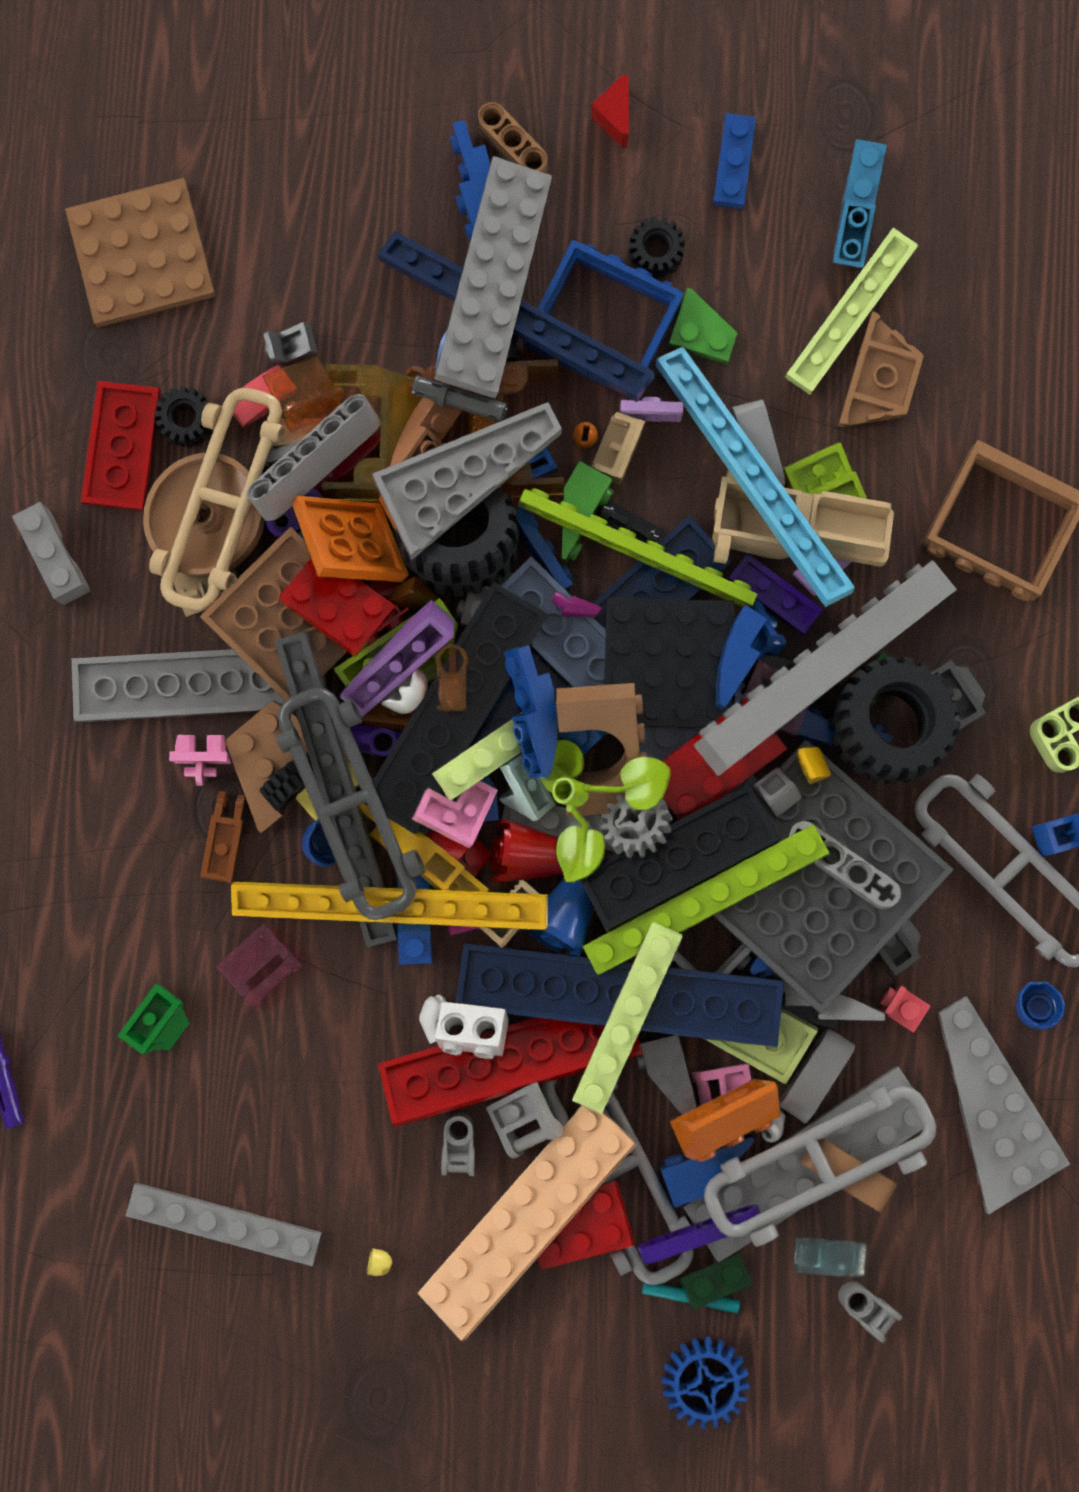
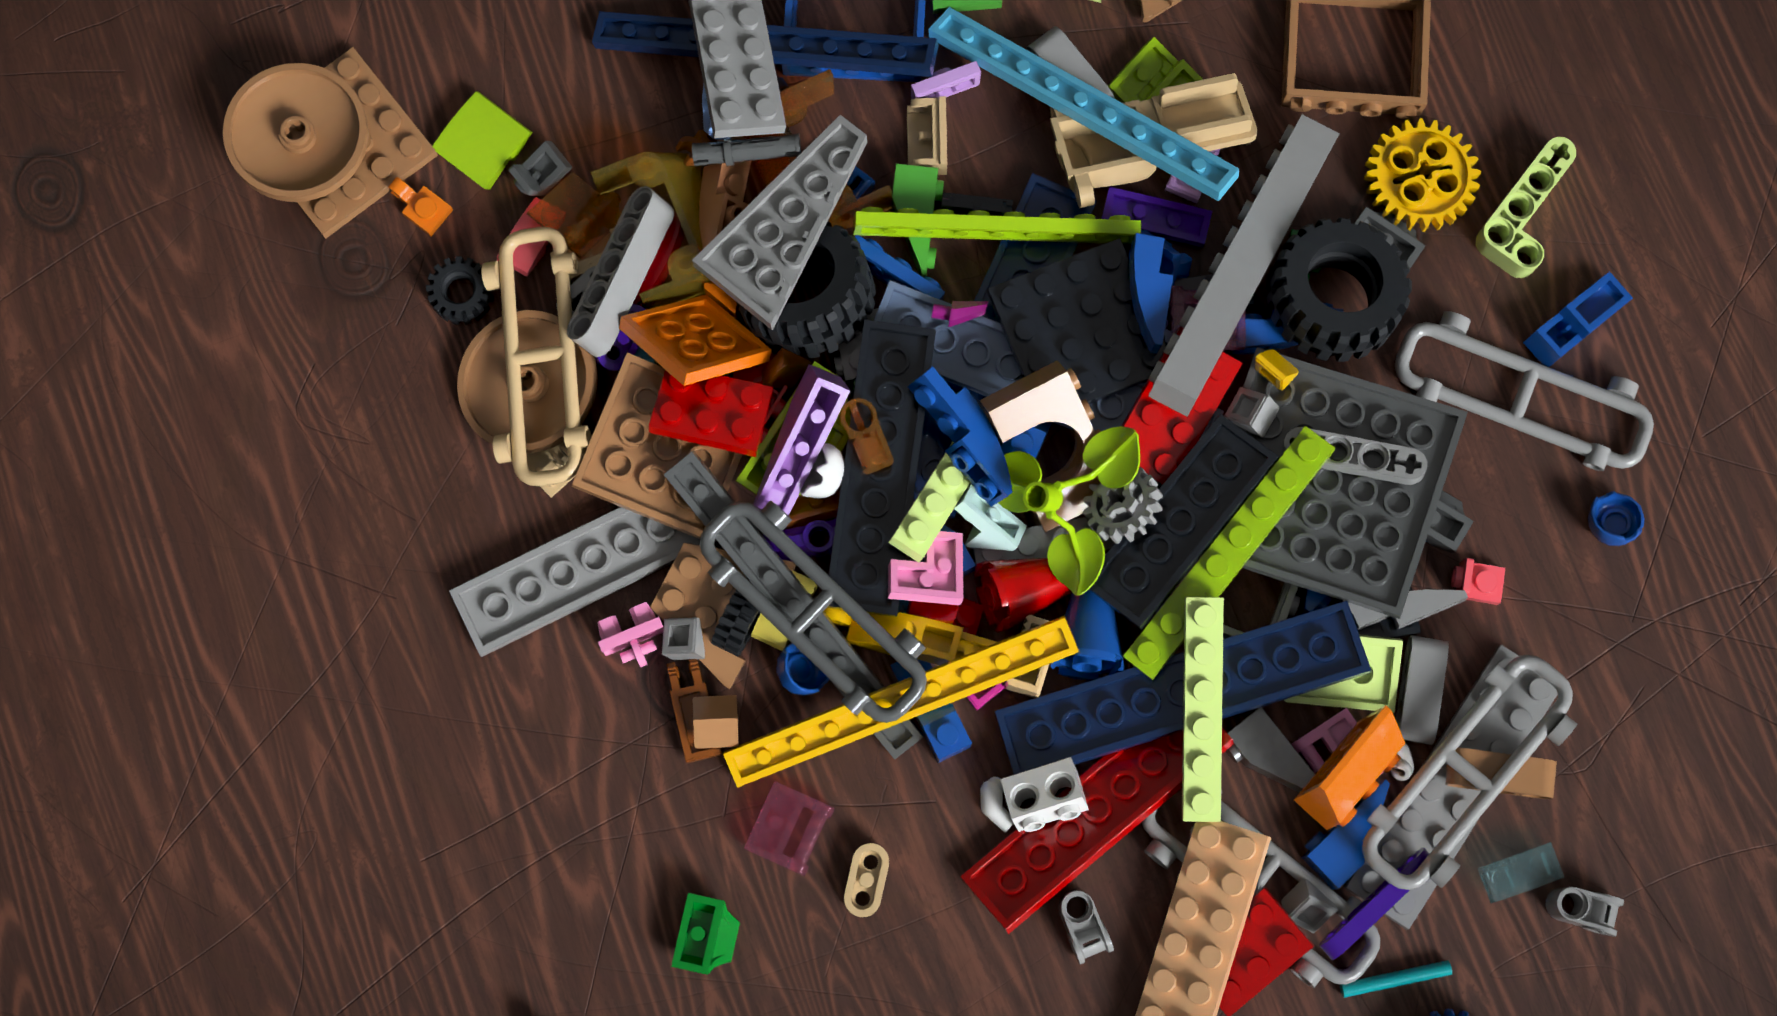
camera: 25 degrees left, 5 degrees down
light grey arch [12,502,91,605] -> none
red plate [80,381,162,512] -> none
light grey plate [486,1082,563,1159] -> none
orange hinge [573,422,598,449] -> none
dark green plate [679,1253,753,1310] -> none
light grey wing [937,996,1070,1215] -> none
none -> medium nougat dish [223,63,369,202]
none -> orange plate [388,177,453,237]
none -> lime slope [432,91,533,190]
none -> light grey slope [662,617,705,660]
none -> medium nougat panel [692,695,739,749]
none -> tan plate [844,843,889,917]
none -> light grey slope [1281,879,1338,933]
none -> yellow gear [1364,118,1481,232]

